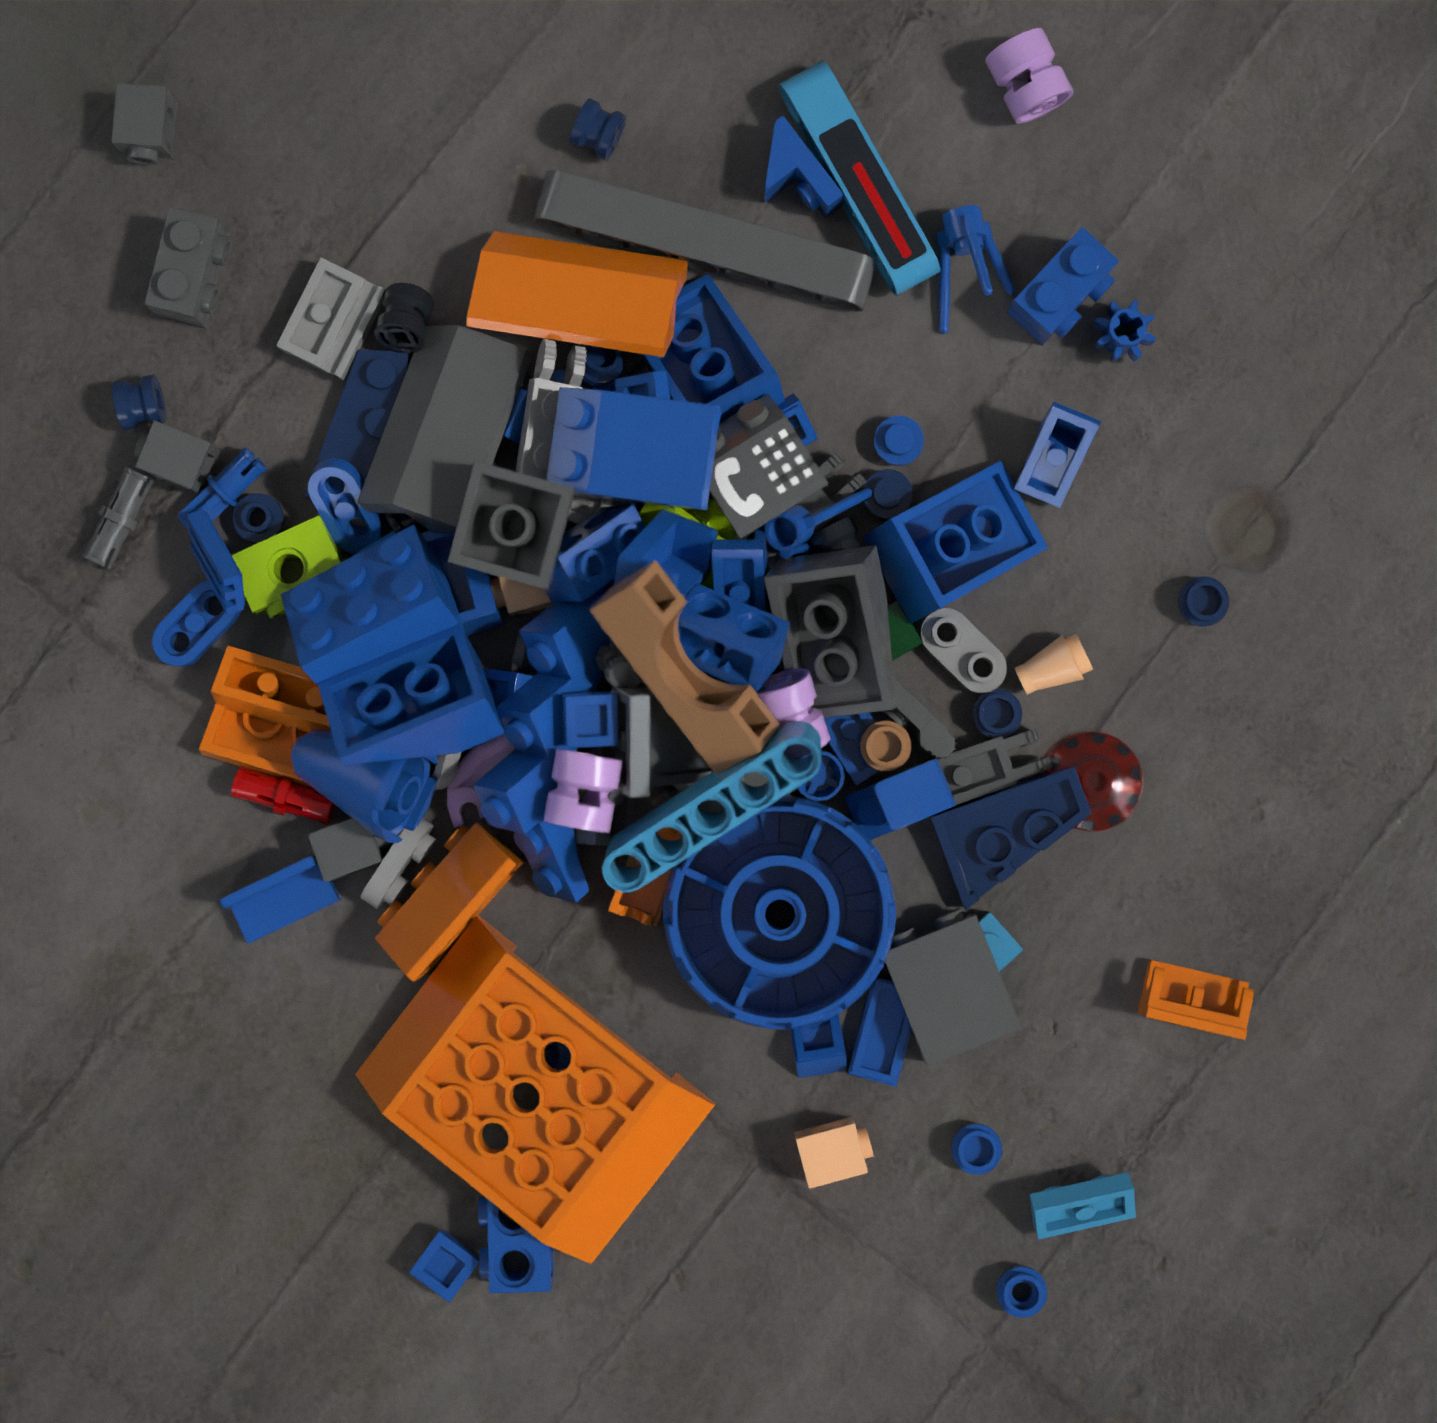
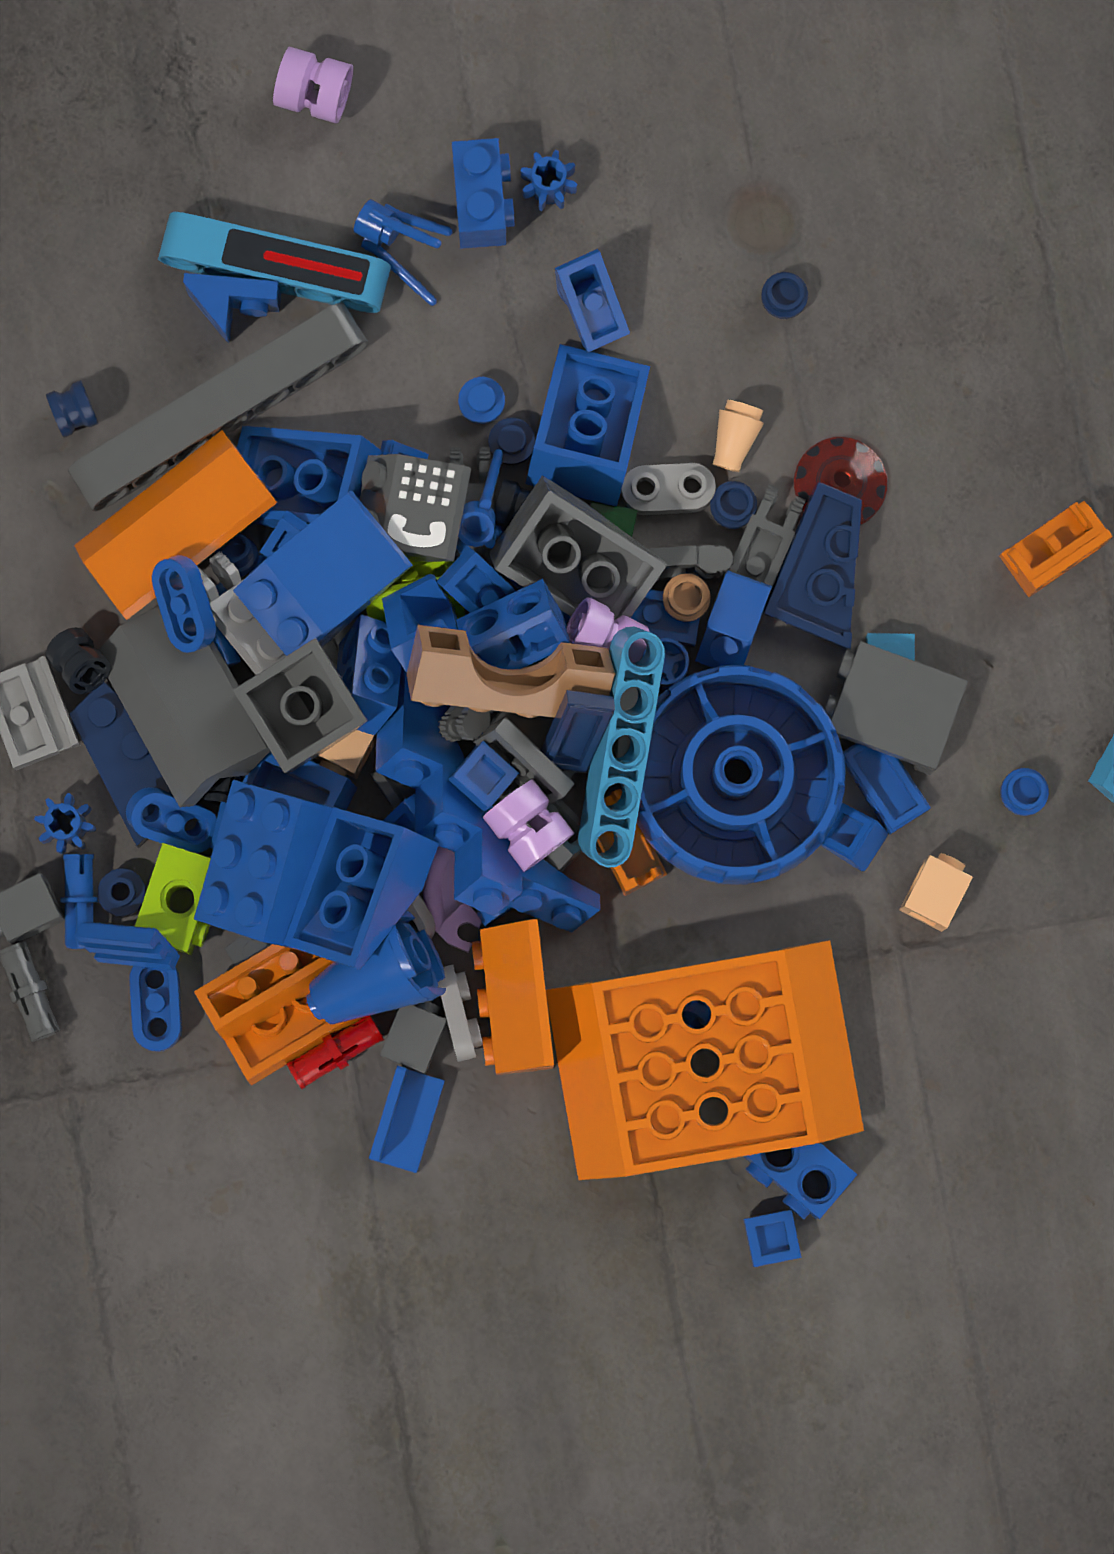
camera: 55 degrees left, 5 degrees down
none -> blue gear [34,793,96,854]
none -> blue plate [152,555,216,653]
none -> dark blue tile [540,690,615,772]

